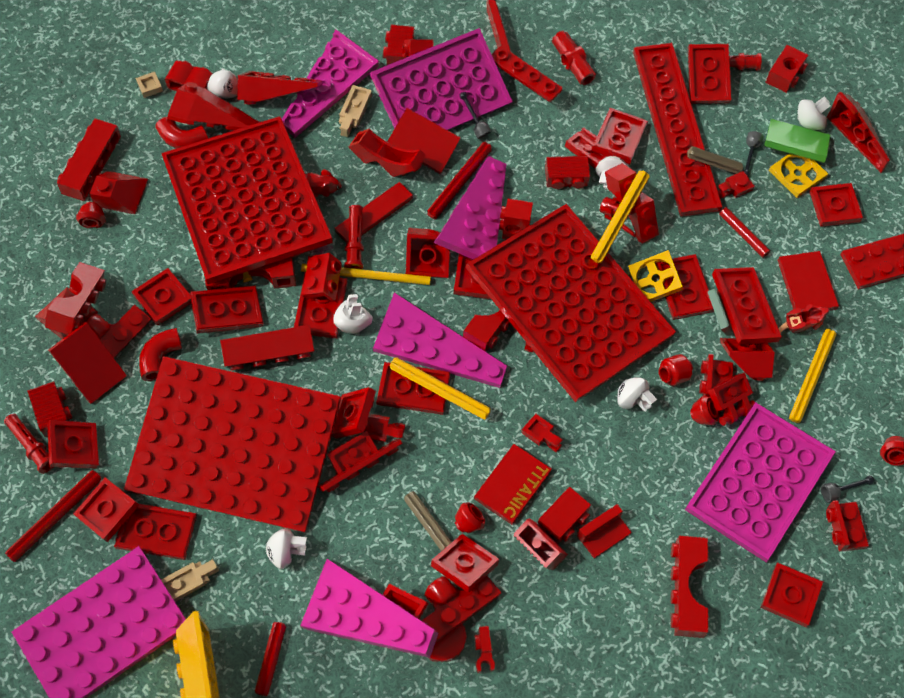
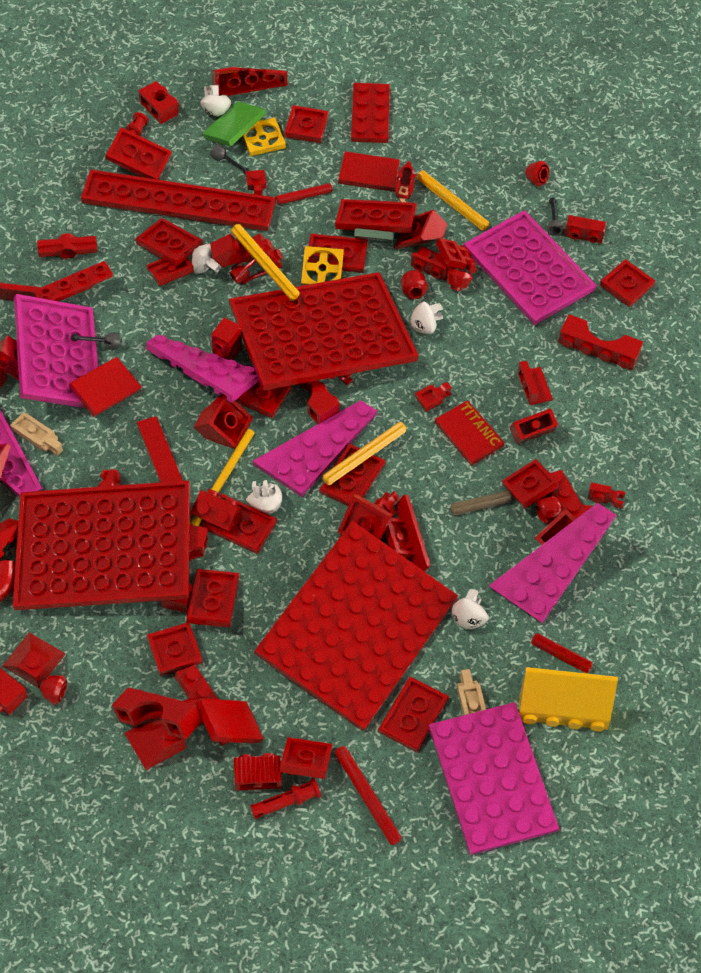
camera: 70 degrees left, 5 degrees down
red plate [73,477,139,542] -> none
red cylinder [139,328,182,381] -> none
red brick [220,325,314,371] -> none
red pin [344,205,364,269] -> none
red arch [348,128,426,177] -> none
red axle [427,142,492,219] -> none
red cone [455,502,485,533] -> none
red brick [537,486,591,544] -> none
red brick [545,156,590,189] -> none
dark tan axle [687,146,743,174] -> none

